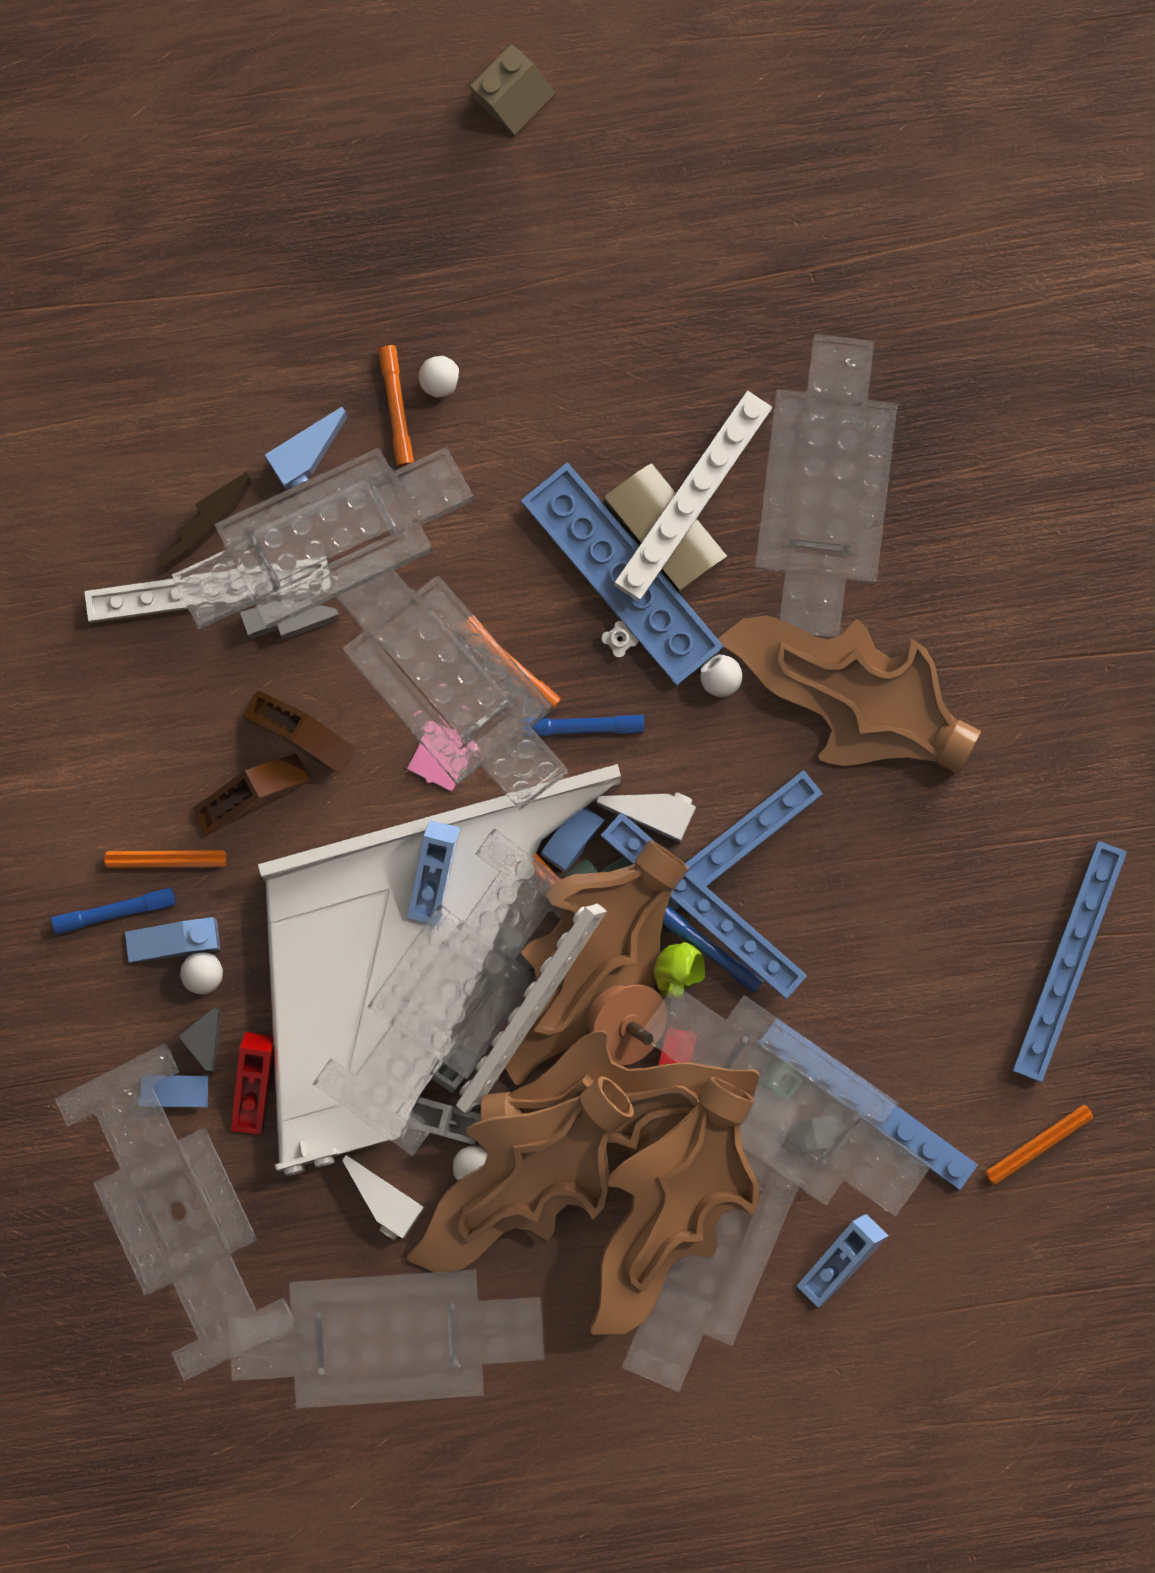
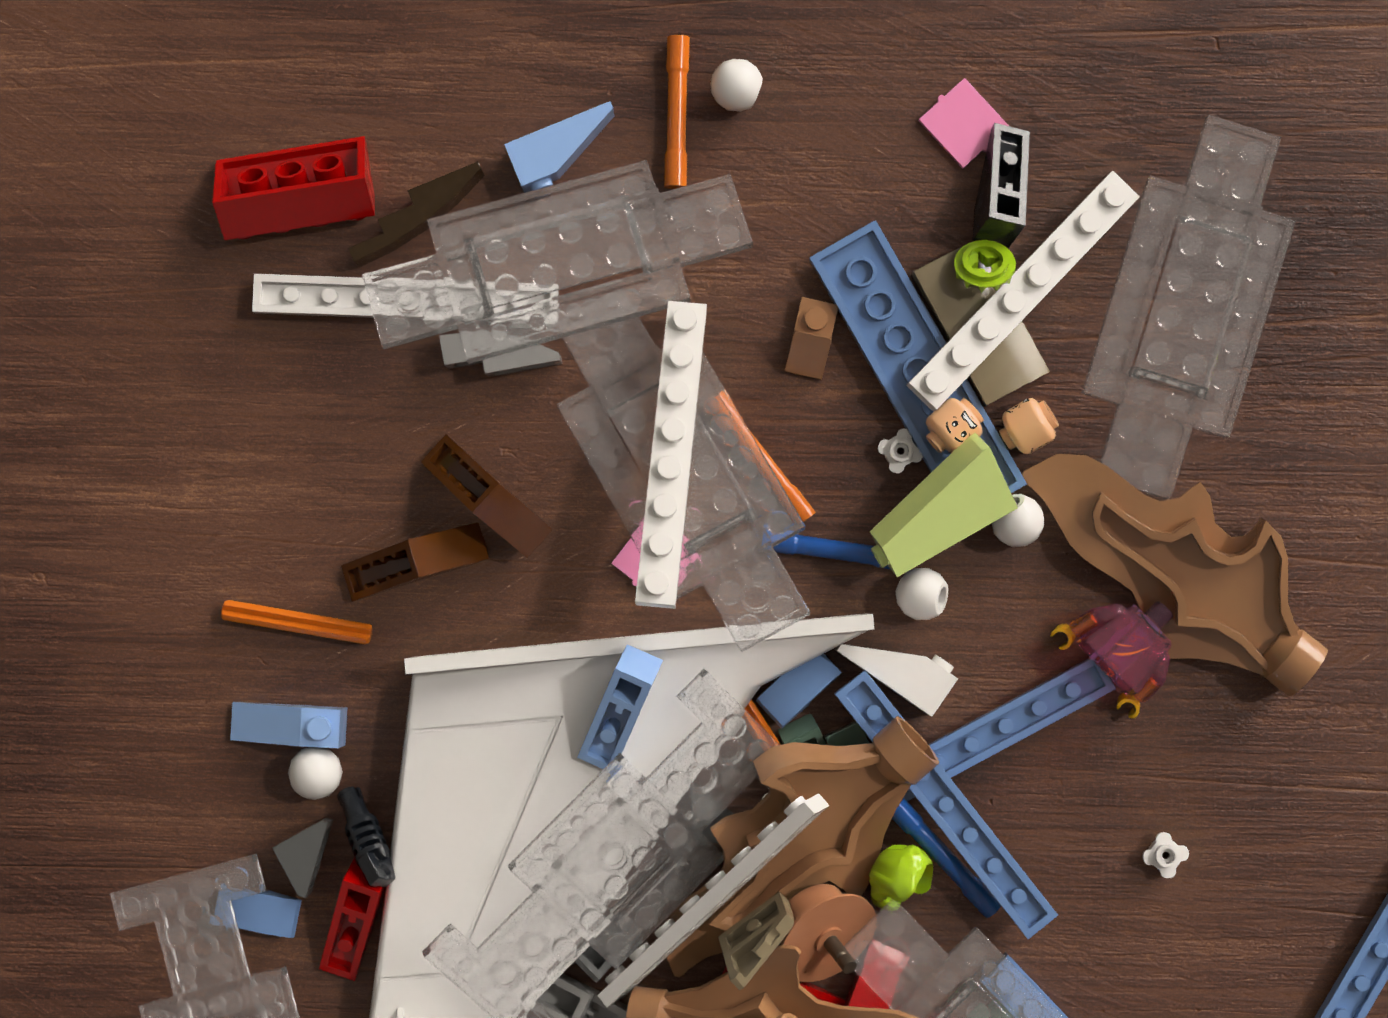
camera: 10 degrees right, 5 degrees up
blue piece [51,887,176,935] -> none
none -> red slope [212,136,375,240]
none -> black hinge [337,786,396,887]
none -> white plate [635,301,707,609]
none -> dark tan wing [718,892,795,990]
none -> medium nougat slope [784,297,838,380]
none -> yellowish green slope [870,433,1018,577]
none -> white piece [896,568,948,620]
none -> bright pink piece [918,78,1009,169]
none -> light nougat head [925,398,984,453]
none -> lime gear [954,240,1016,293]
none -> black slope [972,123,1030,249]
none -> light nougat head [999,398,1059,455]
none -> clear pink torso [1050,601,1173,719]
none -> white plate [1142,832,1189,878]

